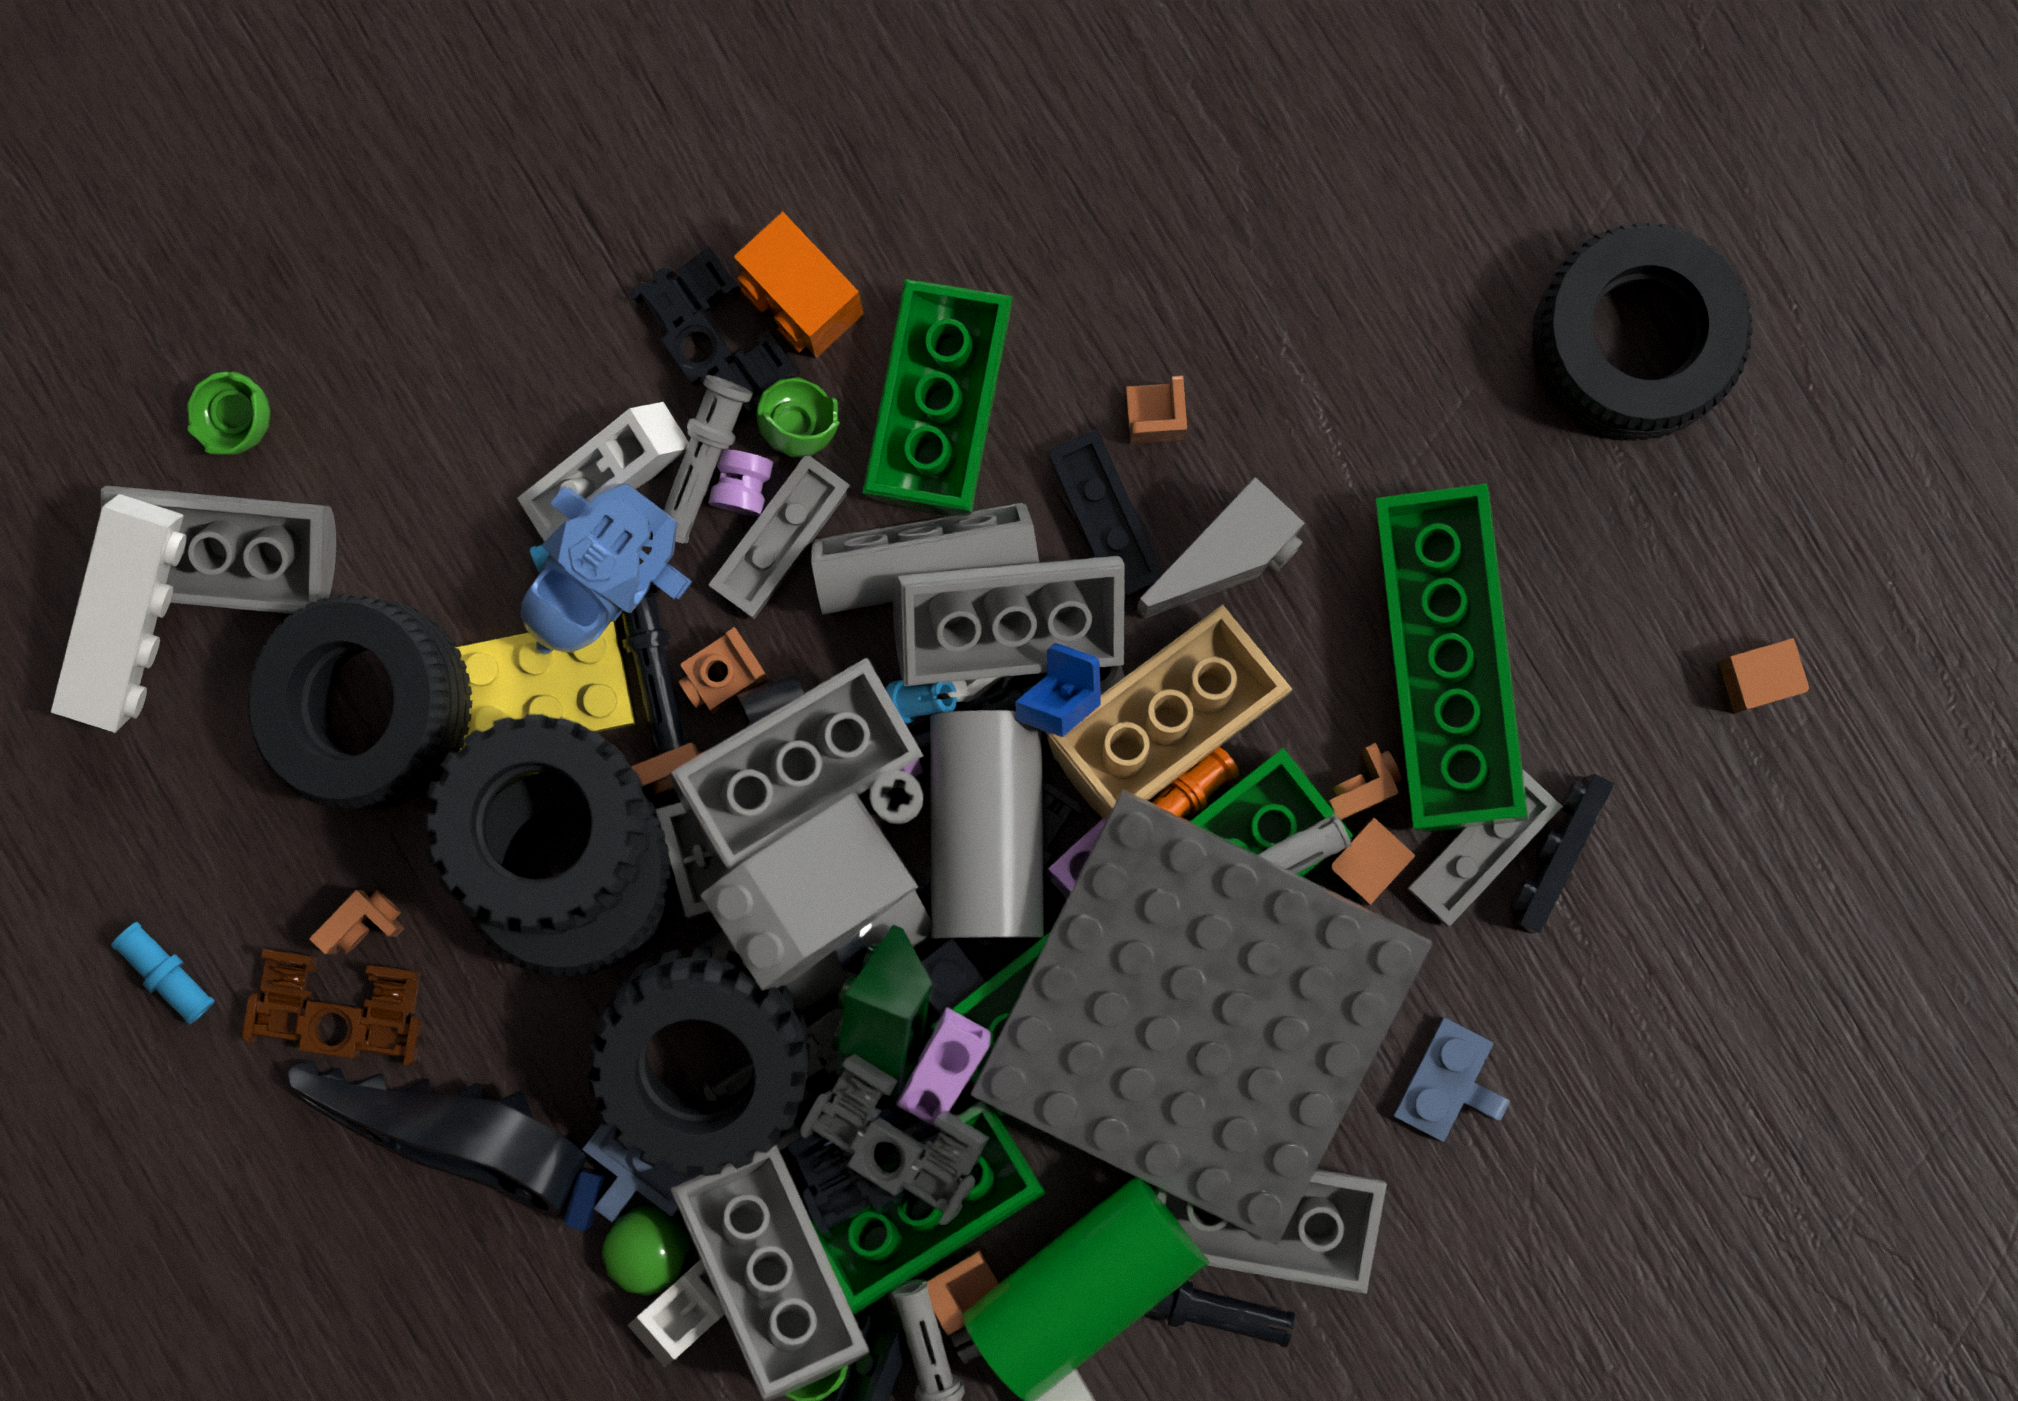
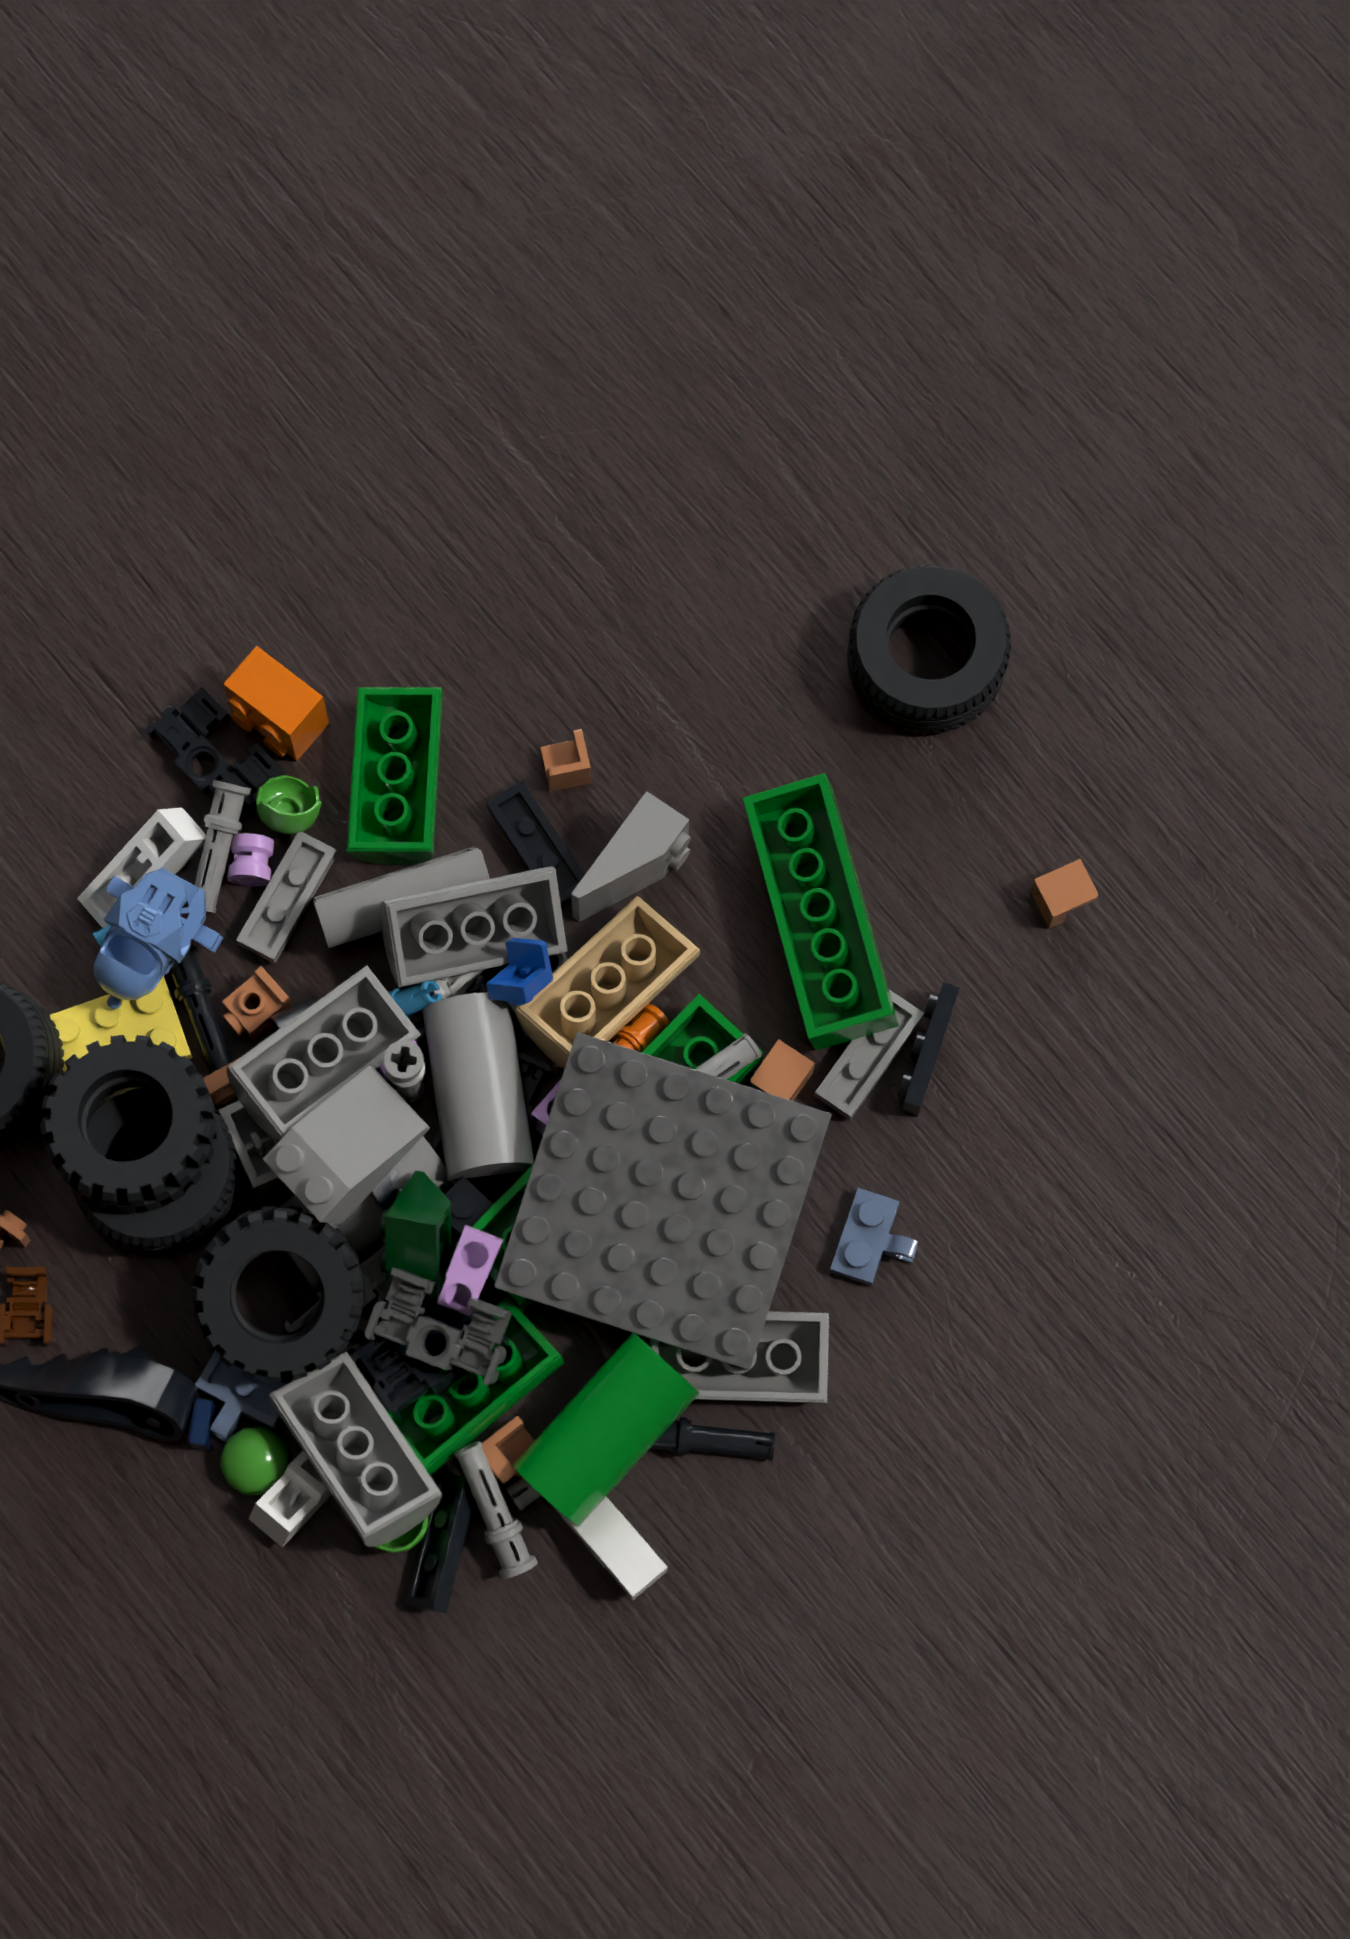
camera: 10 degrees left, 10 degrees down
nougat bracket [1327,743,1402,821] -> none

